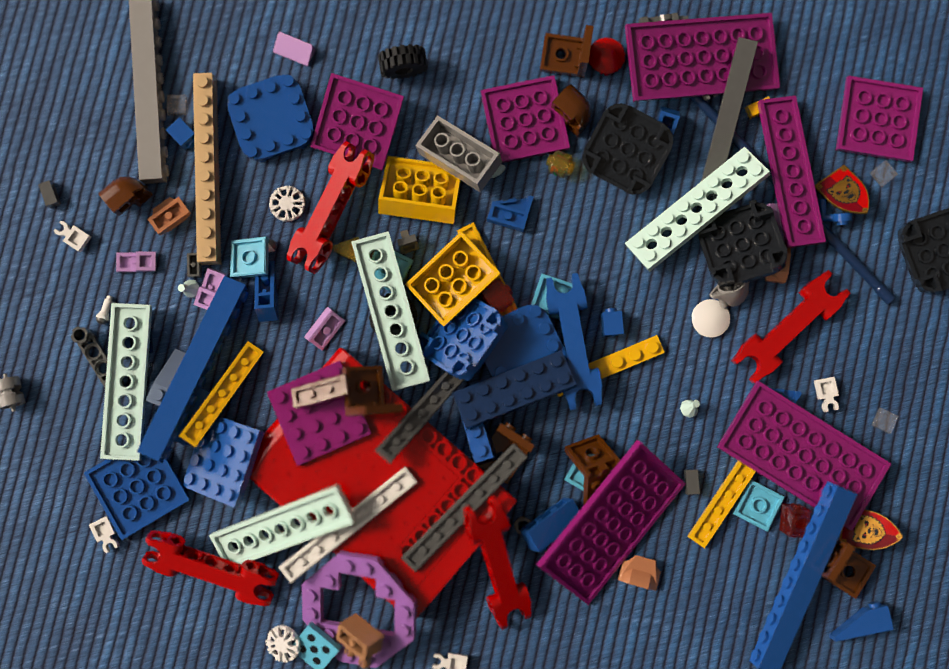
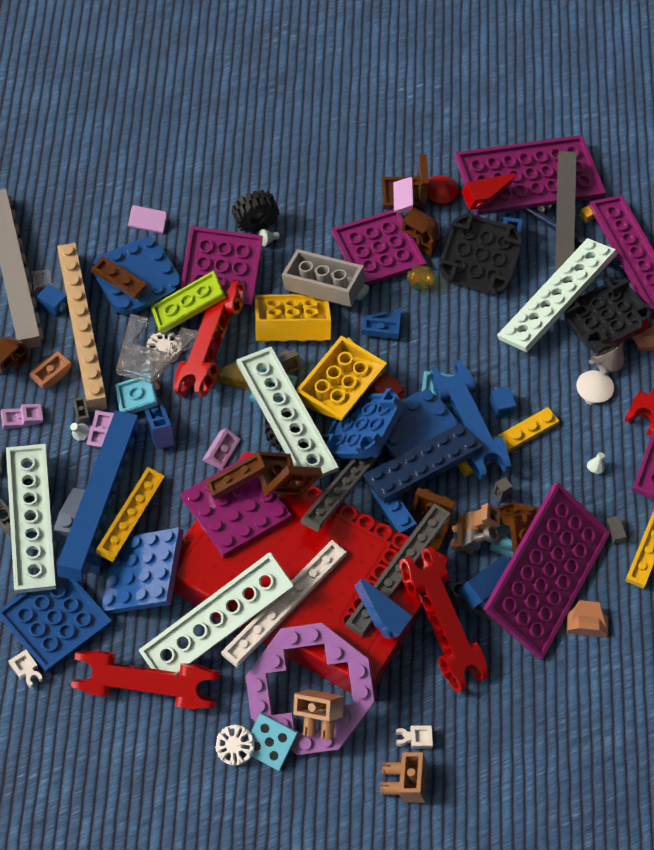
camera: 15 degrees left, 25 degrees down
none -> reddish brown plate [91,256,147,300]
none -> clear wing [116,314,198,384]
none -> lime tile [151,271,226,334]
none -> light aqua rock [259,229,279,246]
none -> blue slope [354,578,412,640]
none -> lavender slope [393,177,413,213]
none -> medium nougat hips [451,503,501,554]
none -> red slope [461,173,516,210]
none -> dark grey piece [493,477,512,503]

